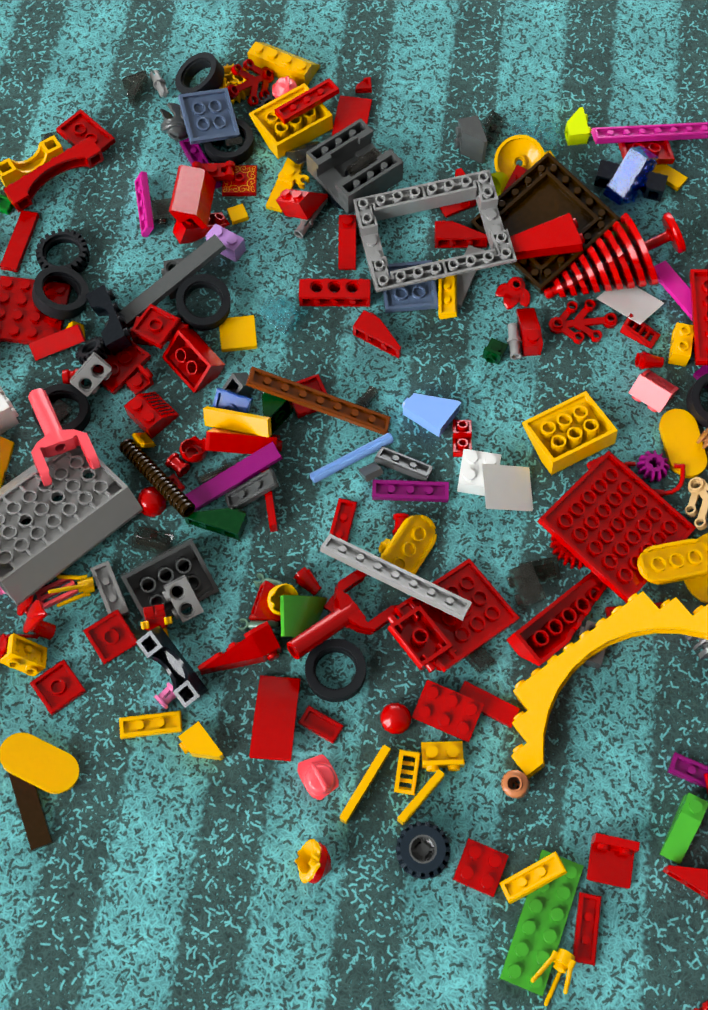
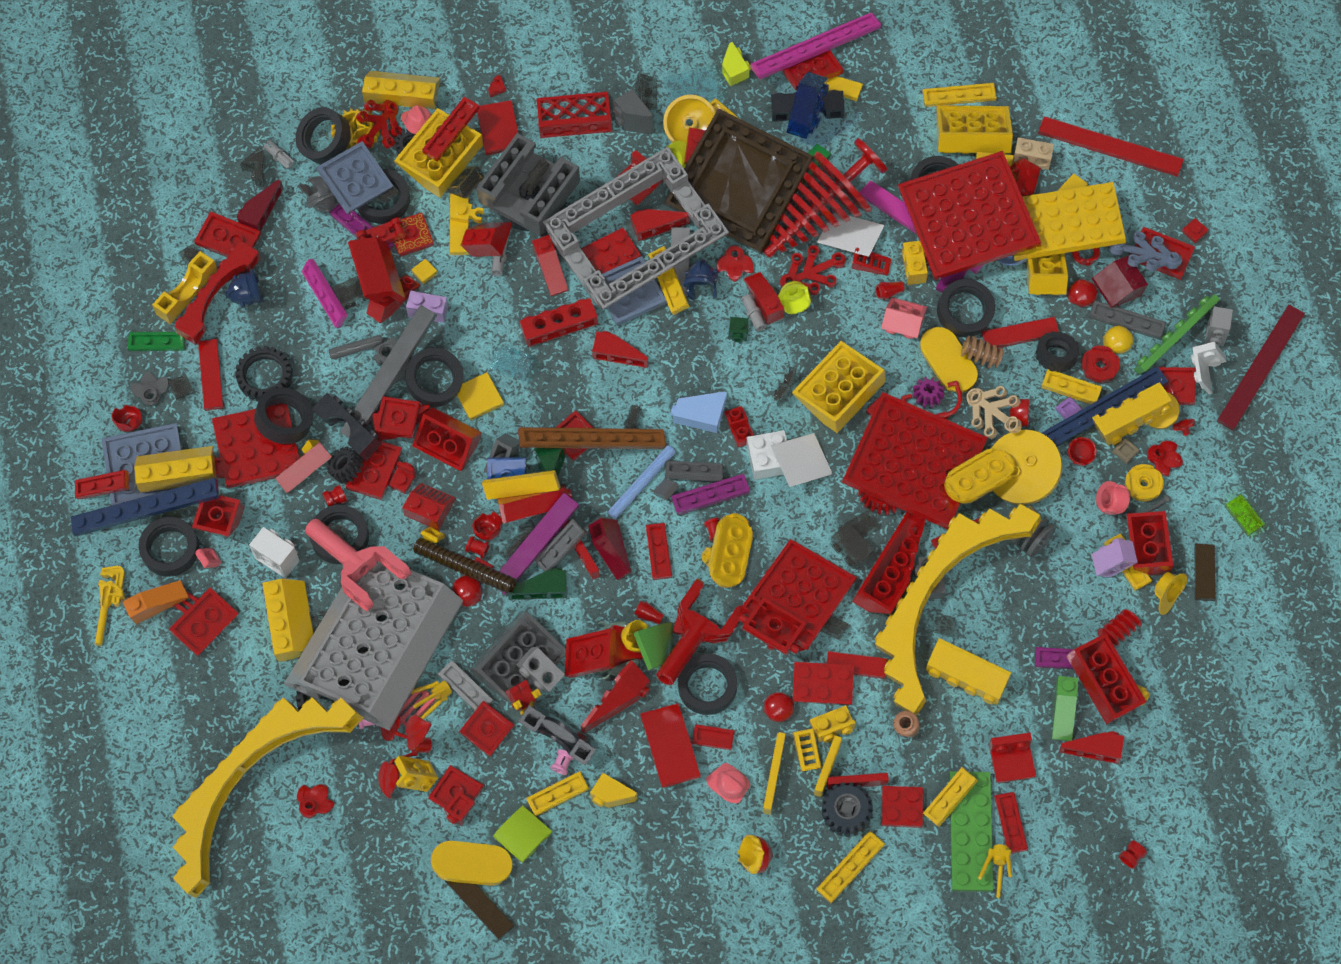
camera: 20 degrees left, 0 degrees up
light grey brick [70,352,112,397] -> none
clear smoke slope [132,526,175,554] -> none
light grey plate [320,534,472,621] -> none
red slope [510,213,585,260] -> none
none -> dark blue helmet [224,269,264,308]
none -> dark red slope [237,179,284,231]
none -> dark grey axle [329,335,384,359]
none -> red bracket [444,791,475,826]
none -> lime slope [493,805,552,863]
none -> red fence [536,92,612,138]
none -> red plate [565,628,616,678]
none -> red plate [581,228,641,274]
none -> dark red slope [588,518,631,580]
none -> dark blue helmet [683,259,718,300]
none -> clear smoke slope [774,367,797,408]
none -> neon yellow helmet [778,281,811,314]
none -> yellow tile [816,831,885,903]
none -> red tile [827,773,889,790]
none -> yellow slope [926,638,1011,705]
none -> clear smoke tile [934,615,956,638]

